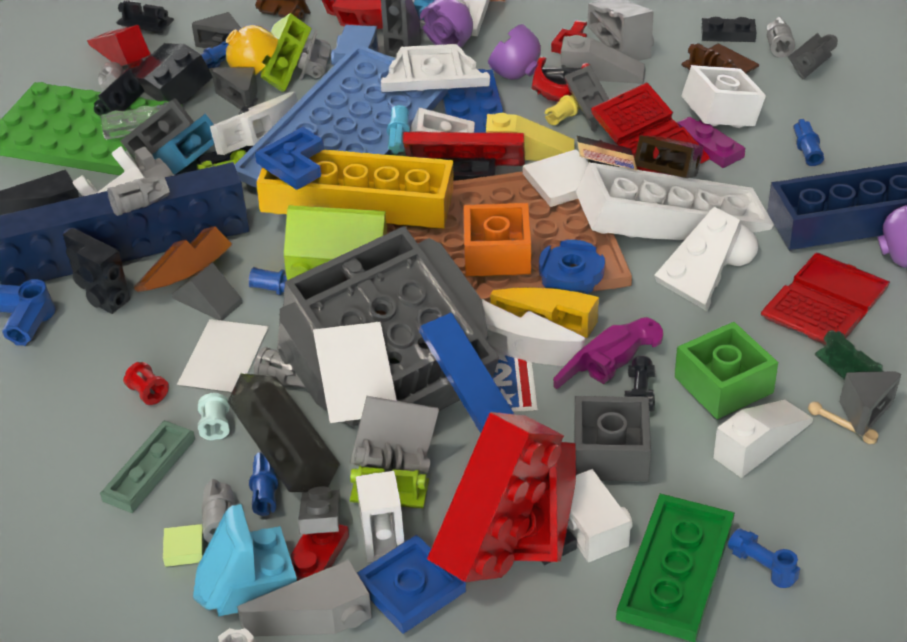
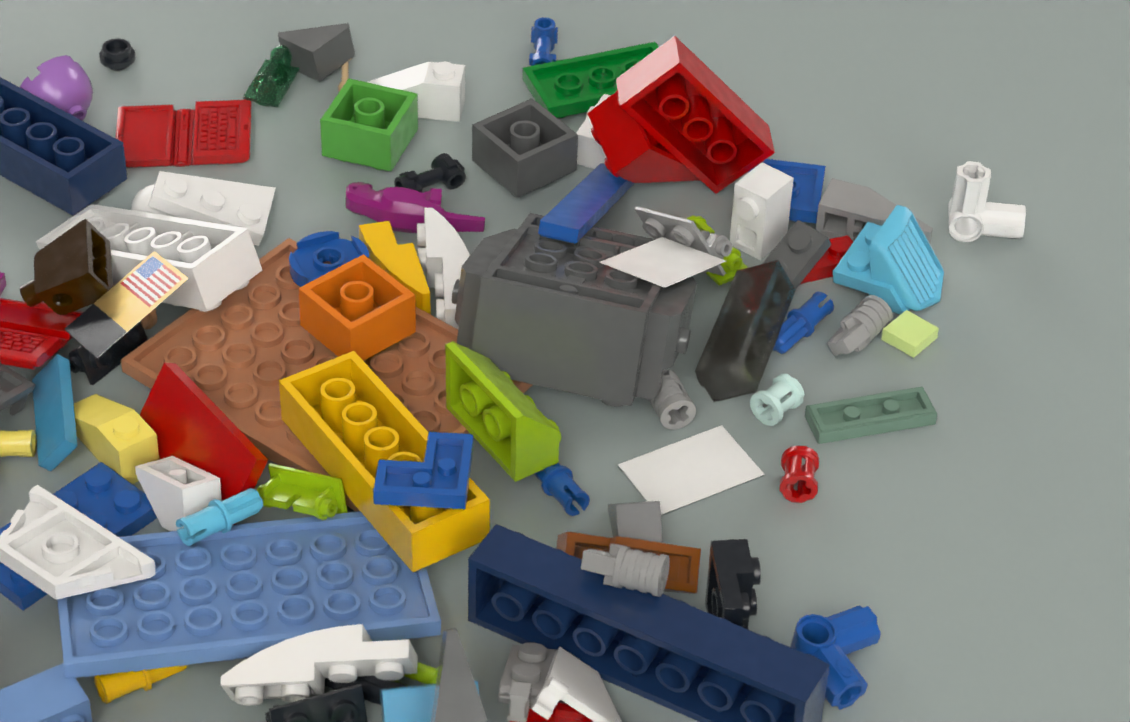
camera: 135 degrees left, 0 degrees up
white tile [523,149,588,207] -> none
none -> dark azure tile [32,354,78,471]

